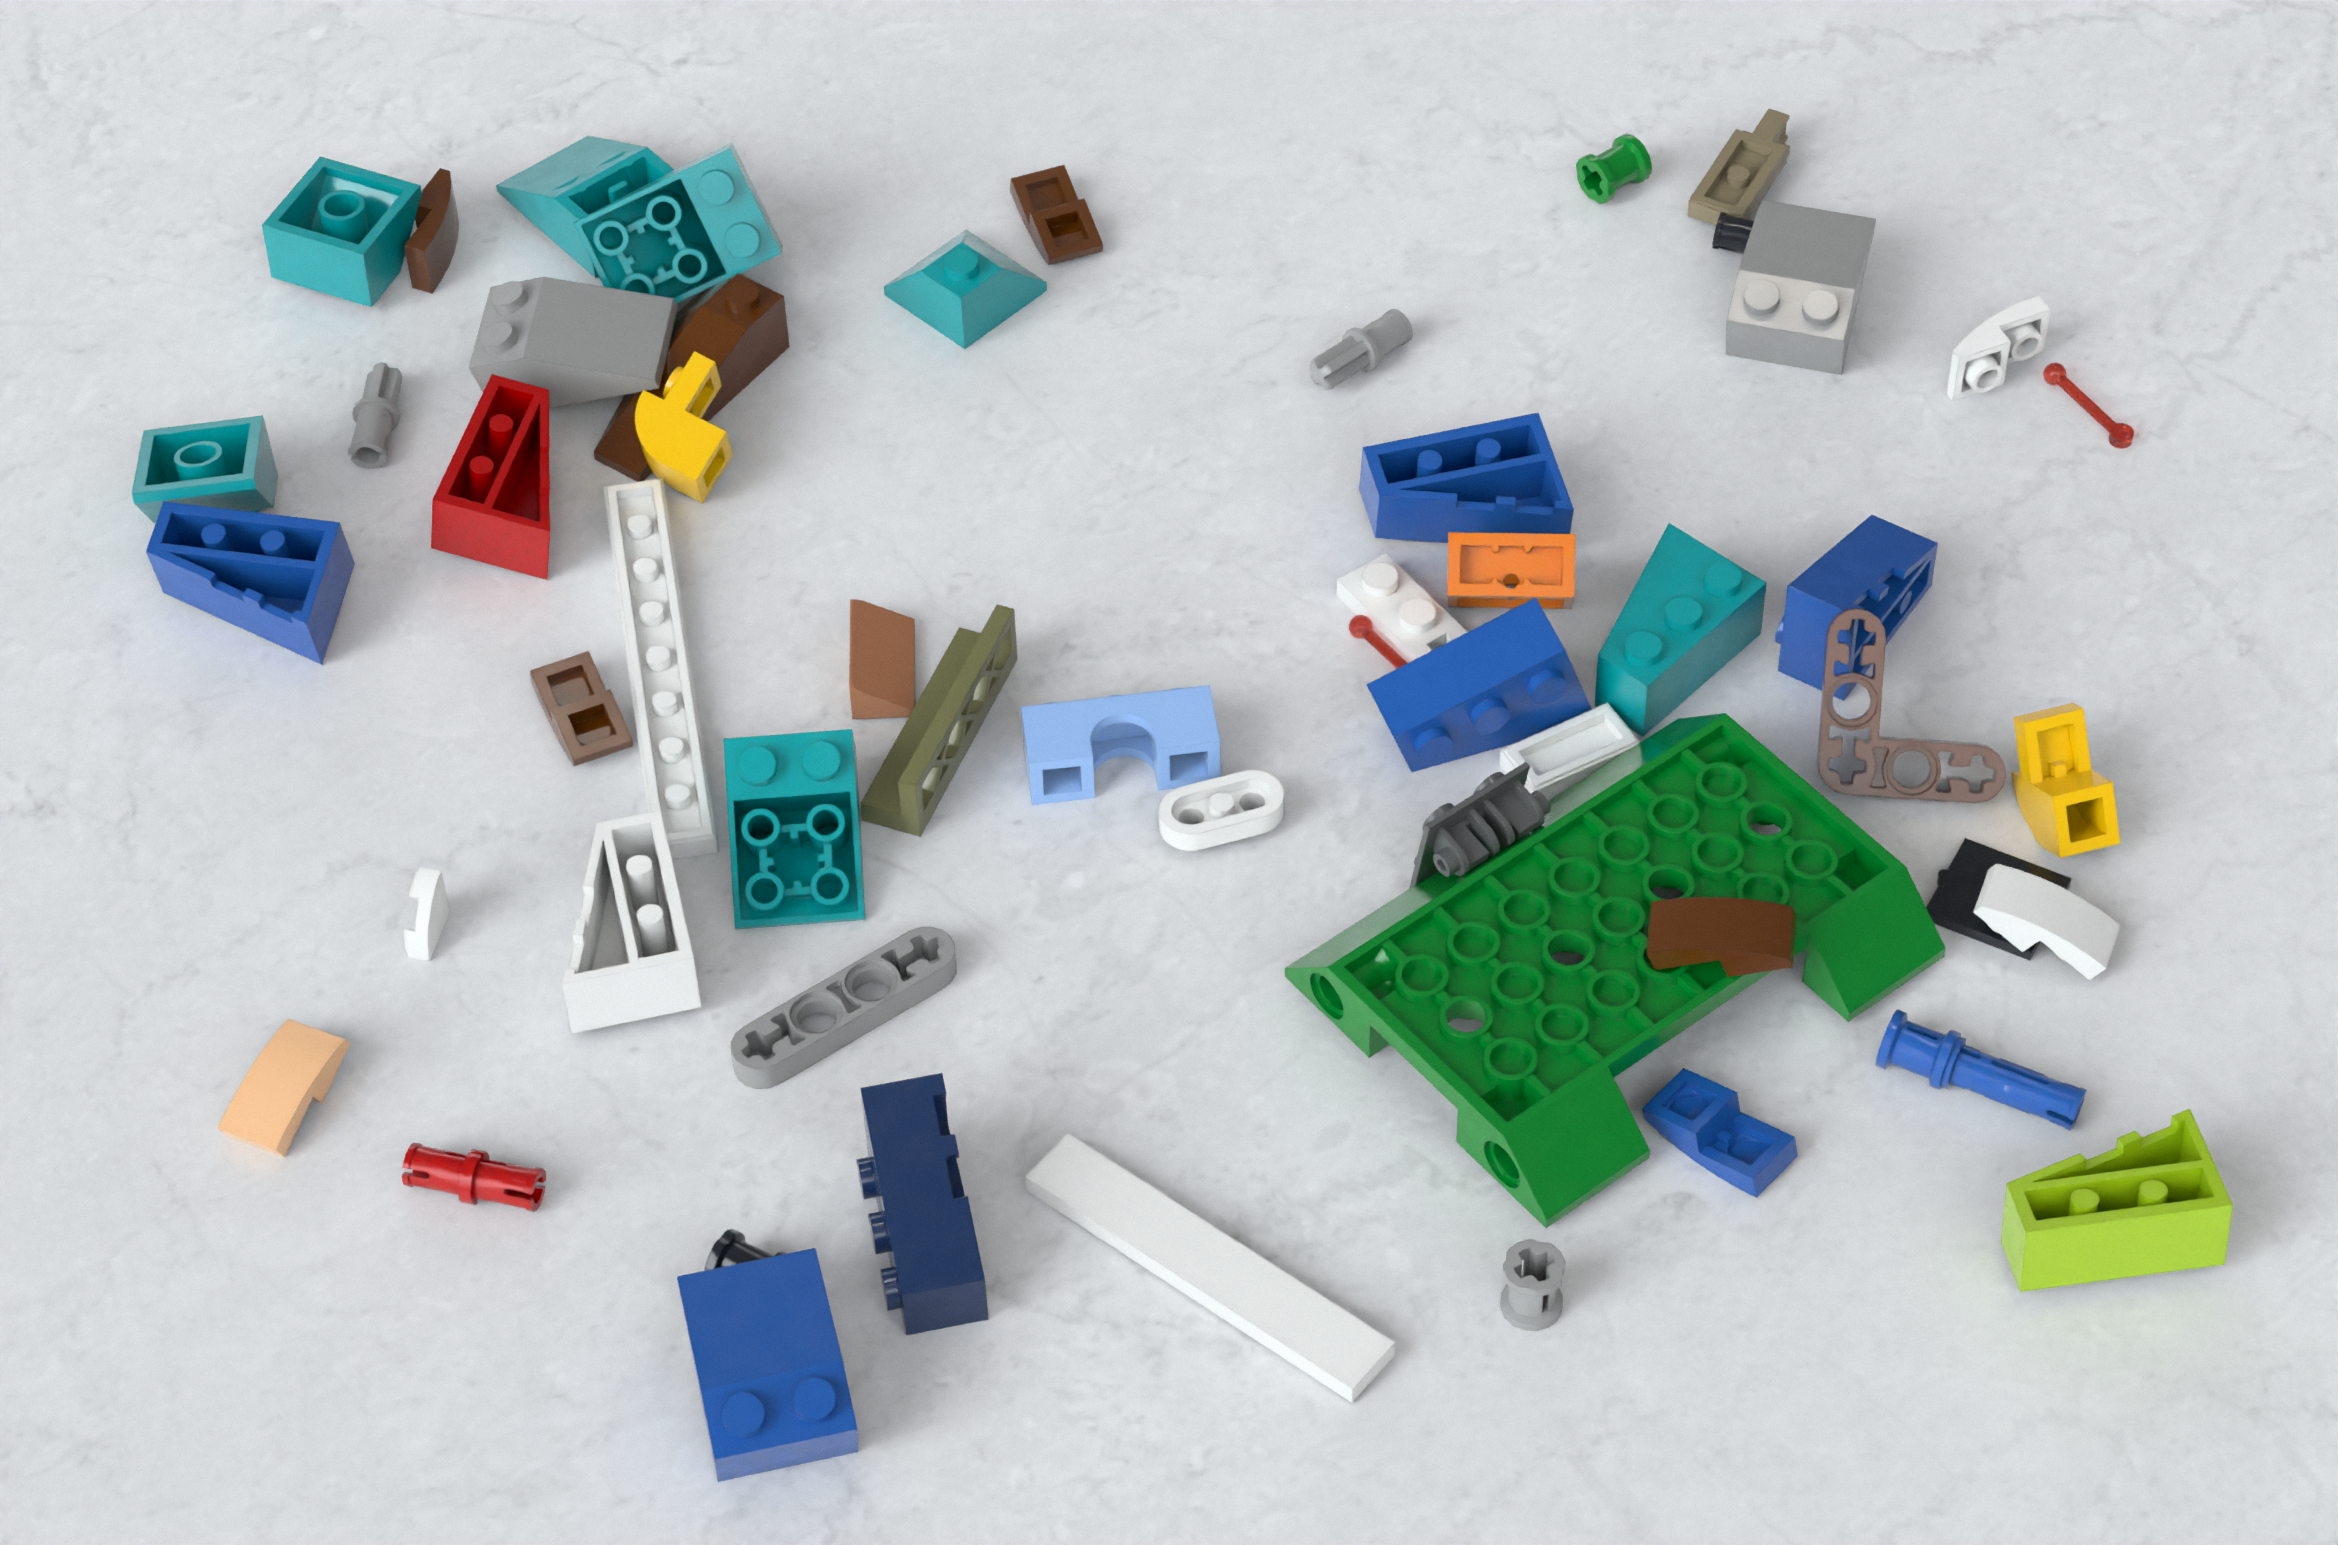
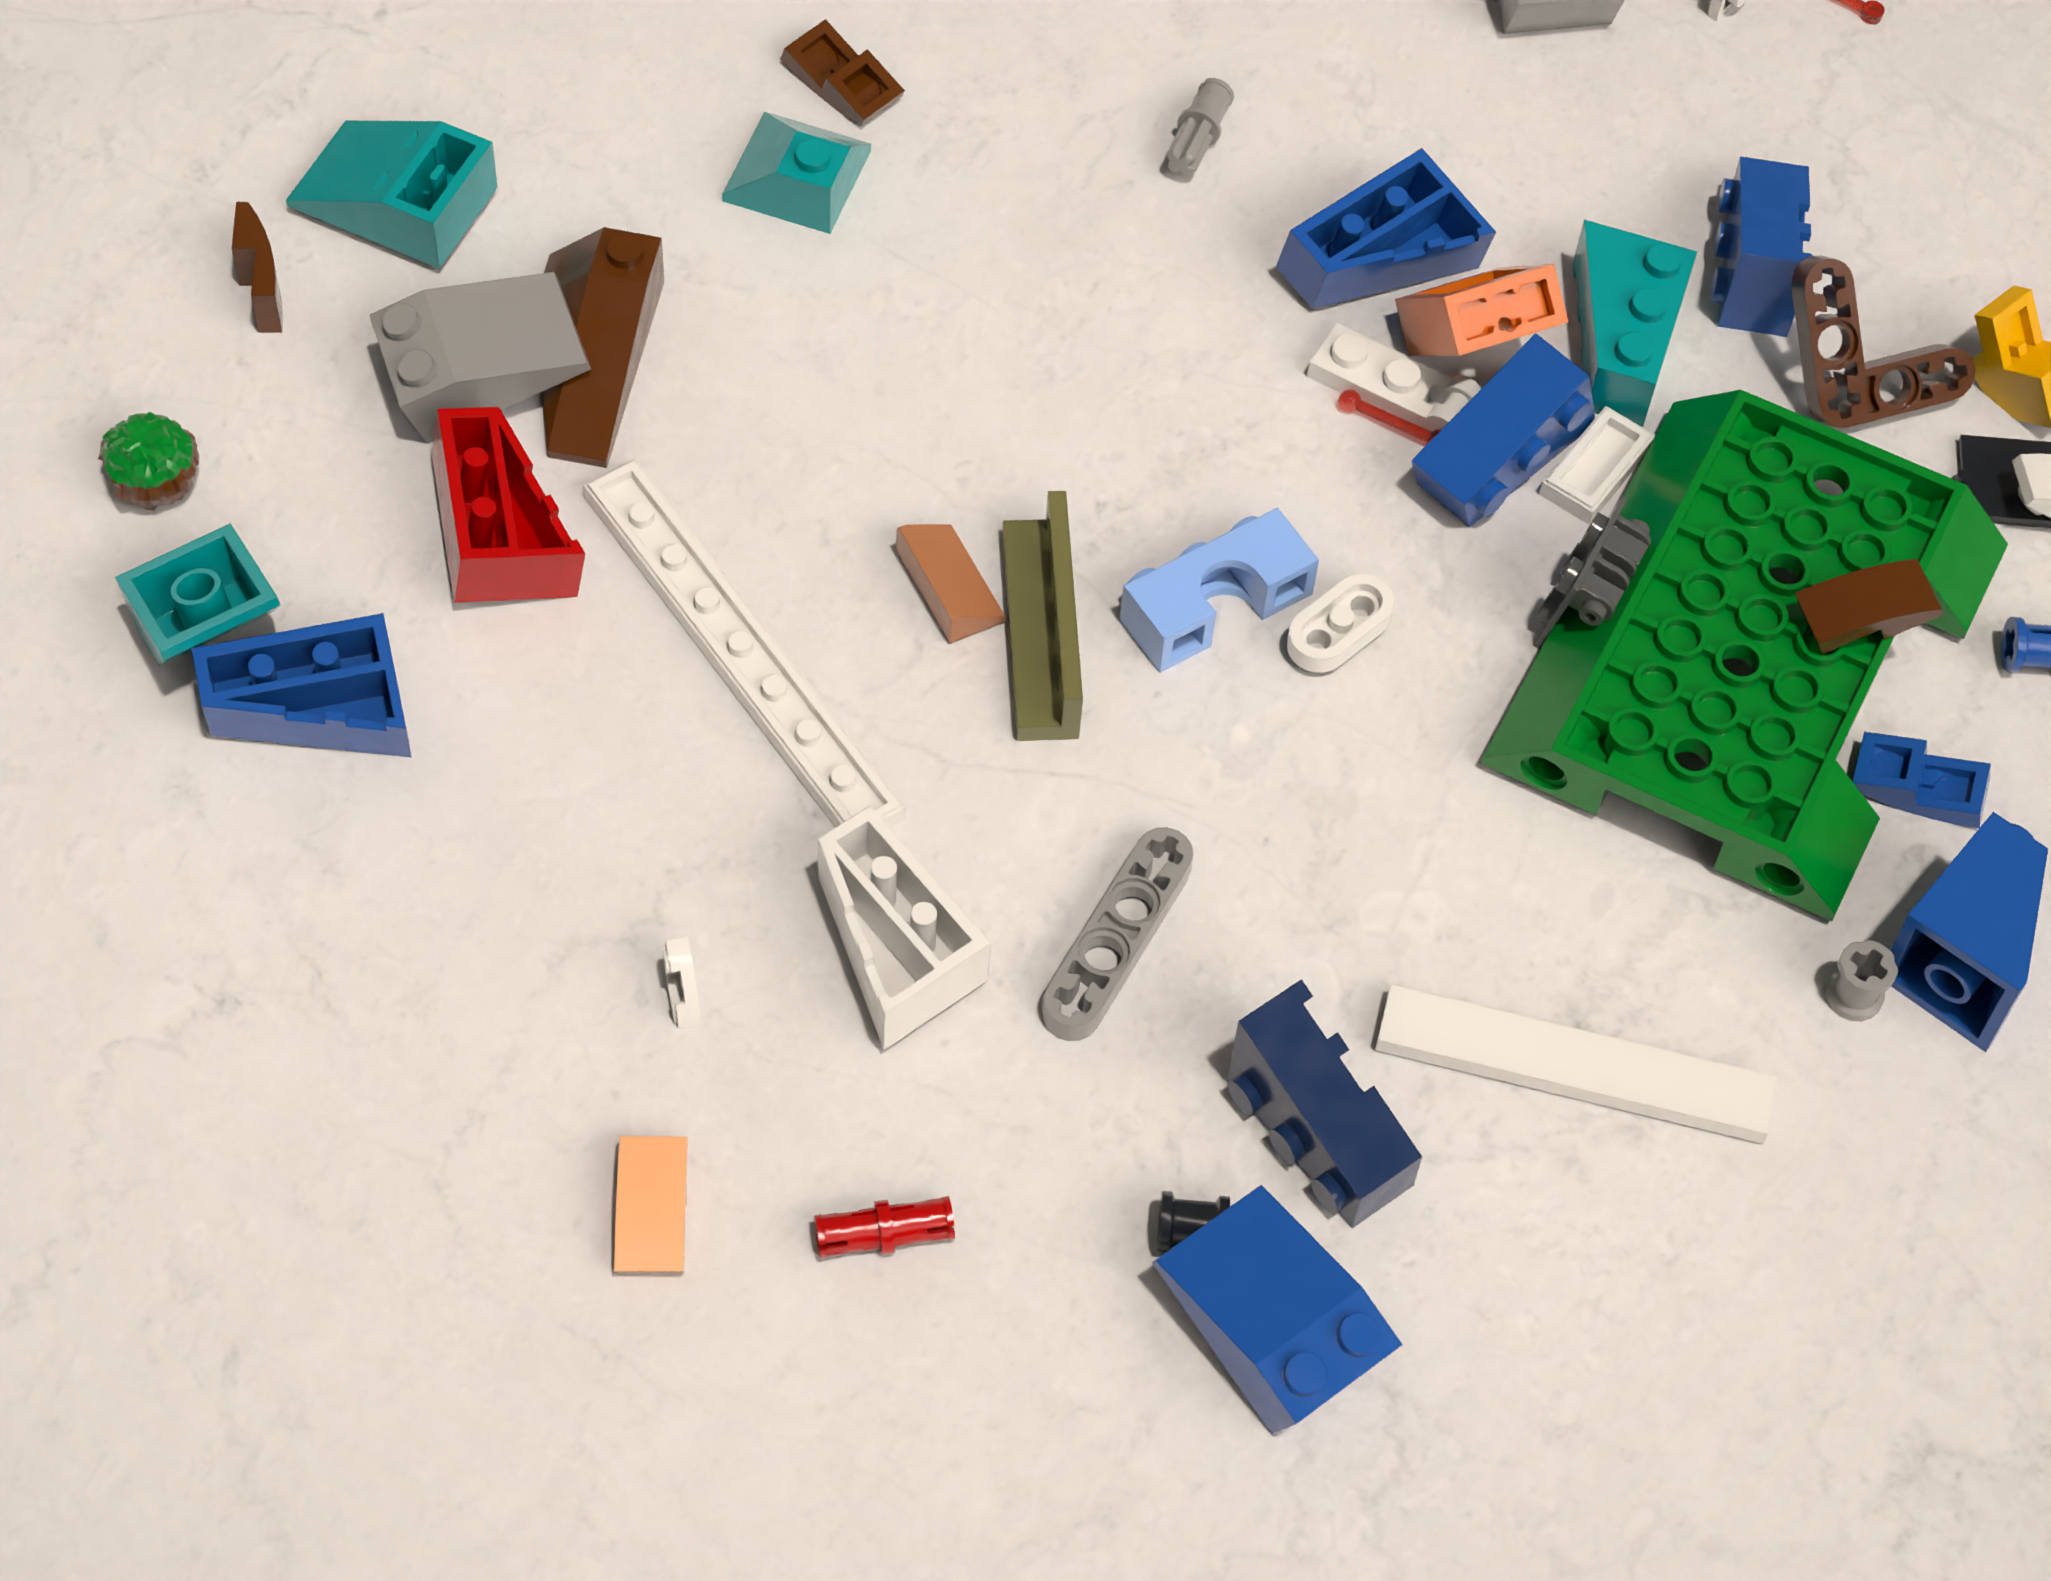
camera: 30 degrees left, 10 degrees up
teal slope [262,156,422,307] -> none
light grey axle [348,362,402,469] -> none
slope [530,651,633,766] -> none
teal slope [573,142,783,303] -> none
yellow brick [635,351,733,504] -> none
teal slope [723,729,865,930] -> none
none -> green piece [98,412,199,511]
none -> blue slope [1890,812,2048,1052]

